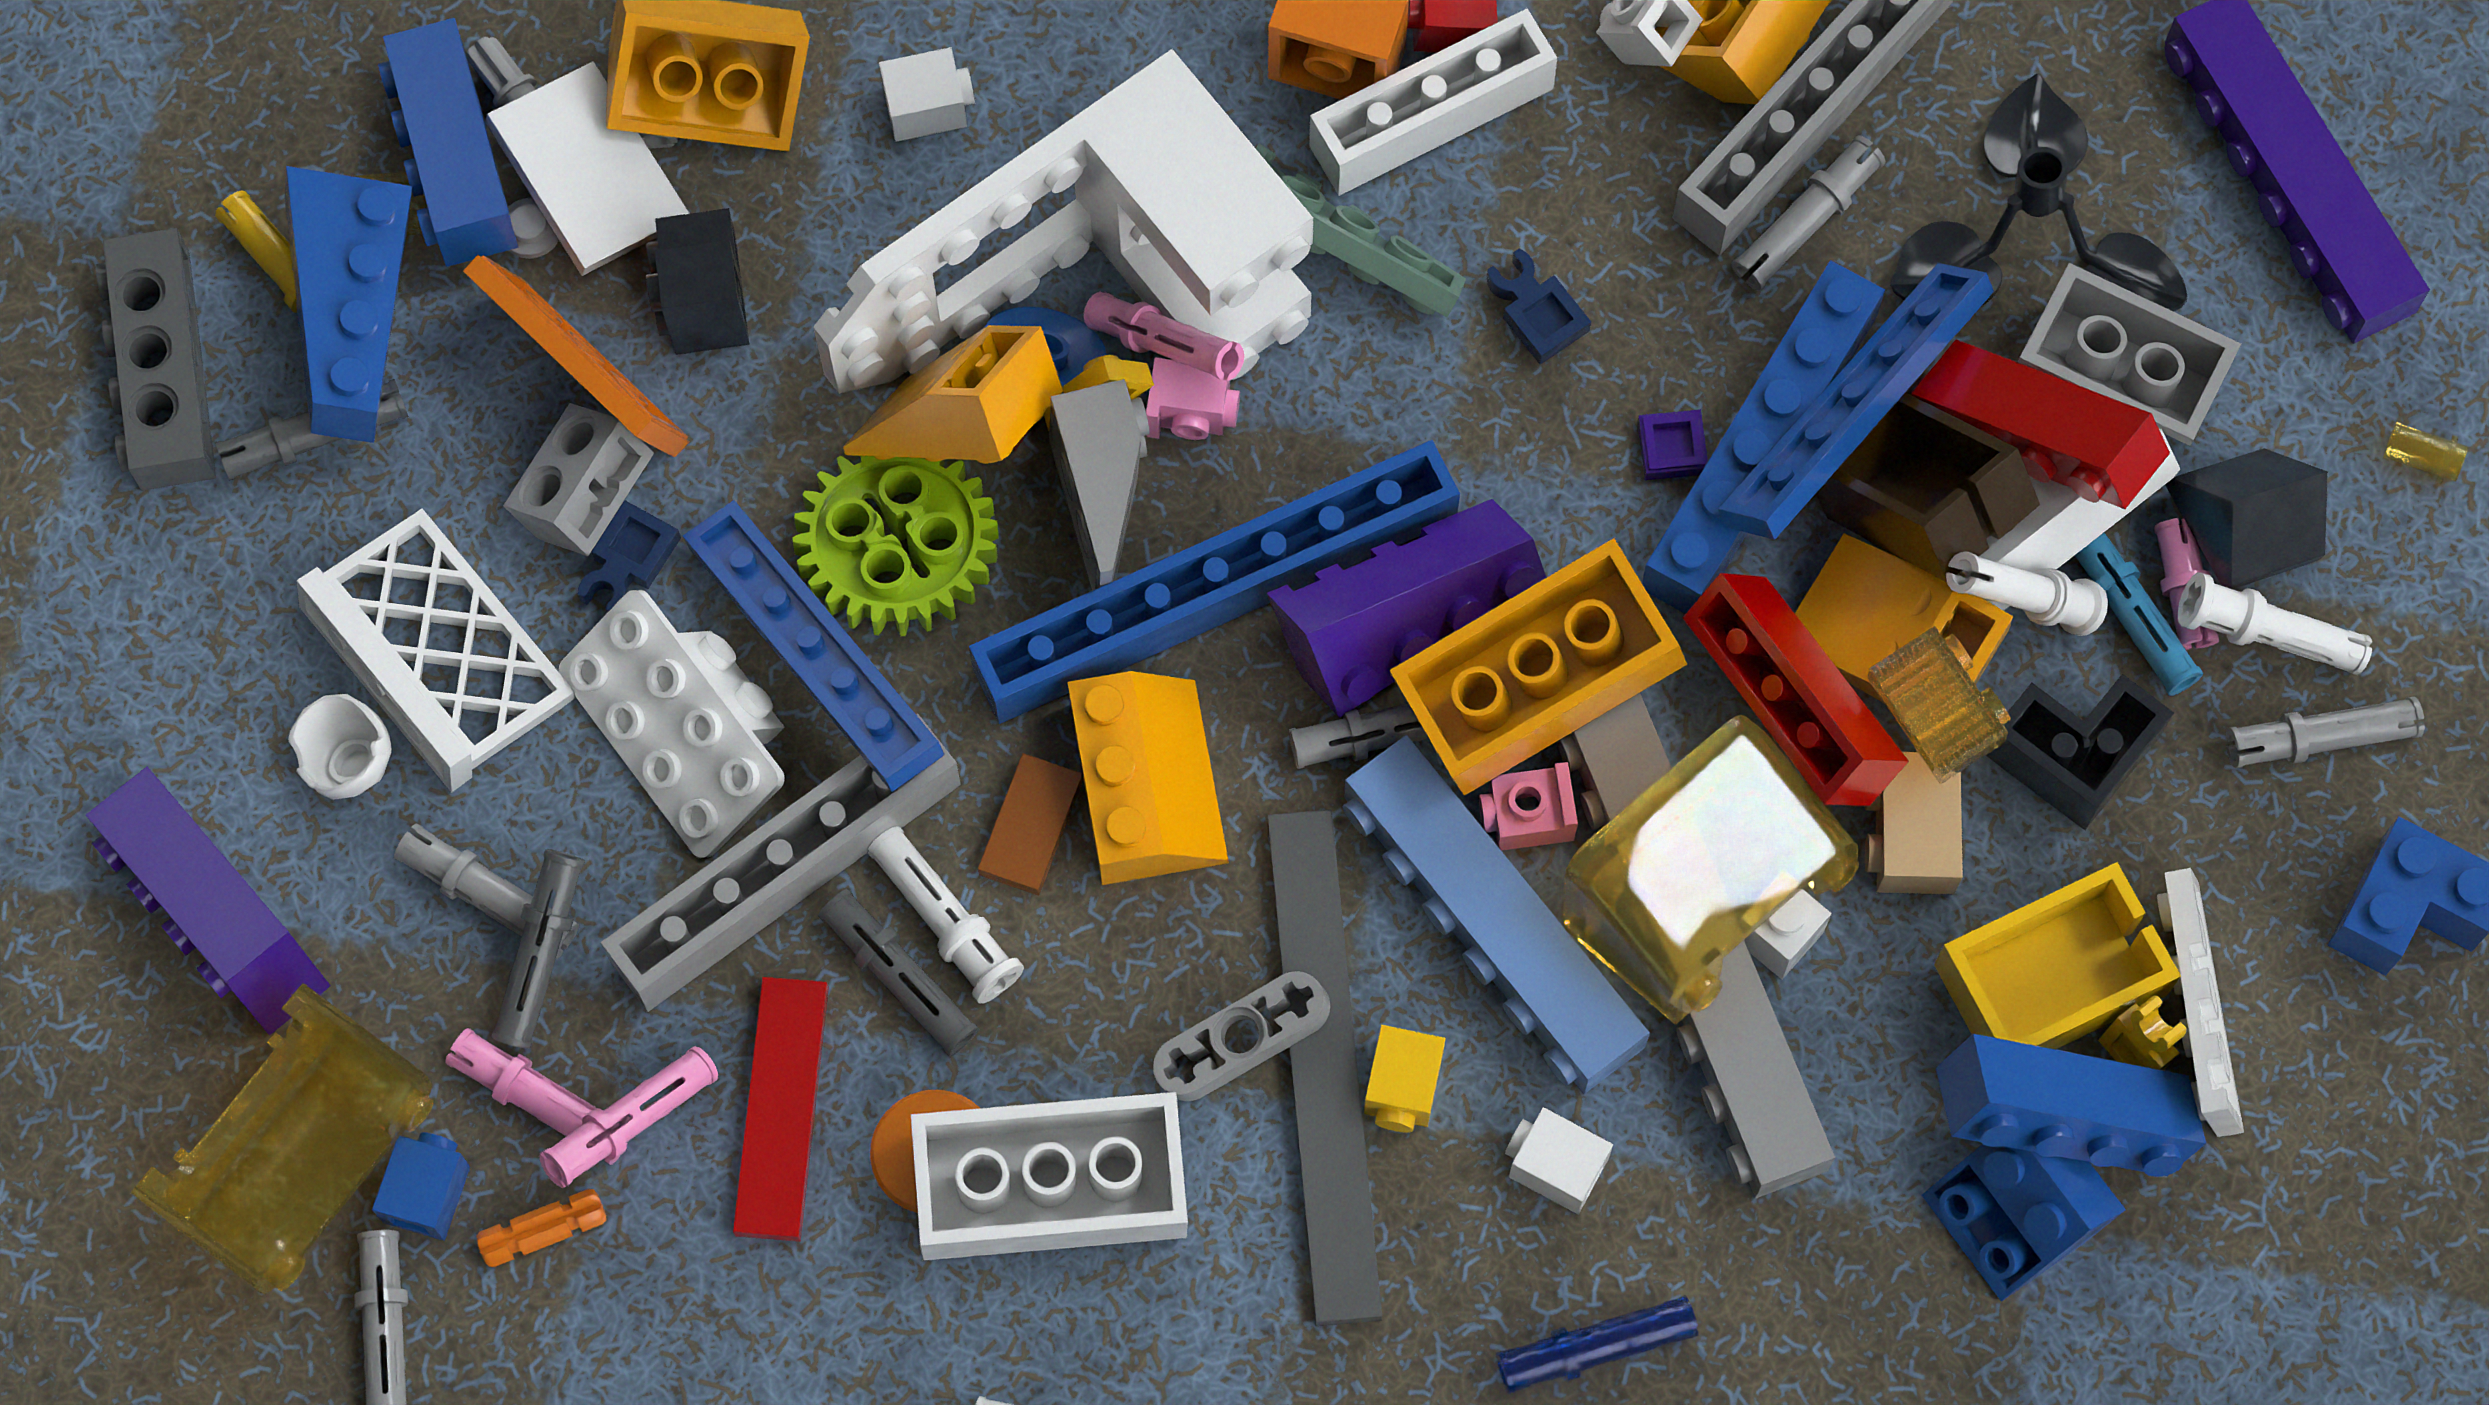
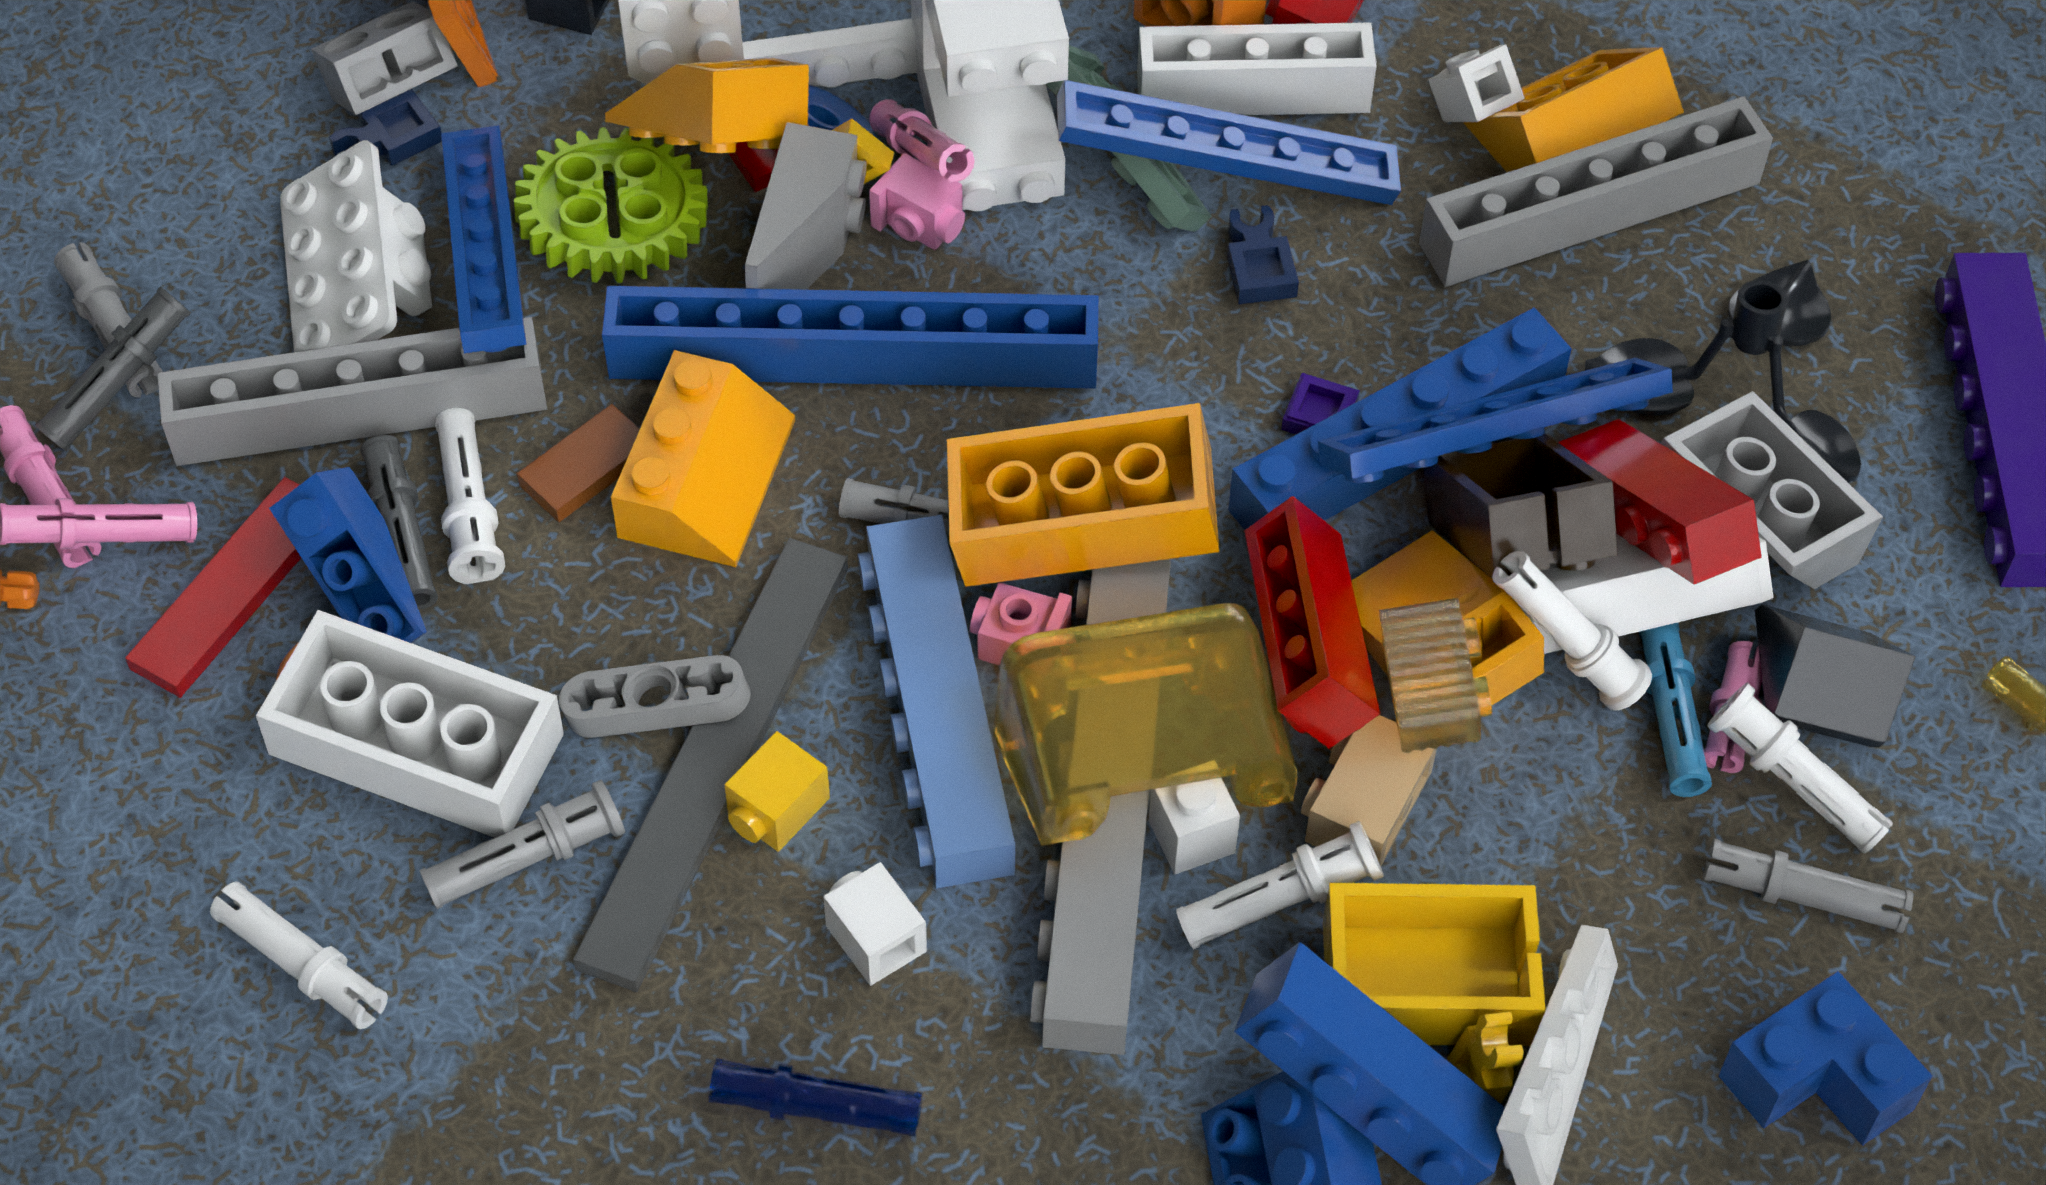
camera: 25 degrees right, 15 degrees down
white hair [288,694,392,800] -> none
white fence [297,509,575,793] -> none
dark purple wedge [1267,499,1547,718] -> none
light grey pin [1731,136,1886,291] -> none
black brick [1982,674,2174,830] -> none
none -> blue slope [269,467,427,643]
none -> light grey pin [419,779,626,909]
none -> blue plate [1057,80,1401,205]
none -> white pin [1176,821,1384,949]

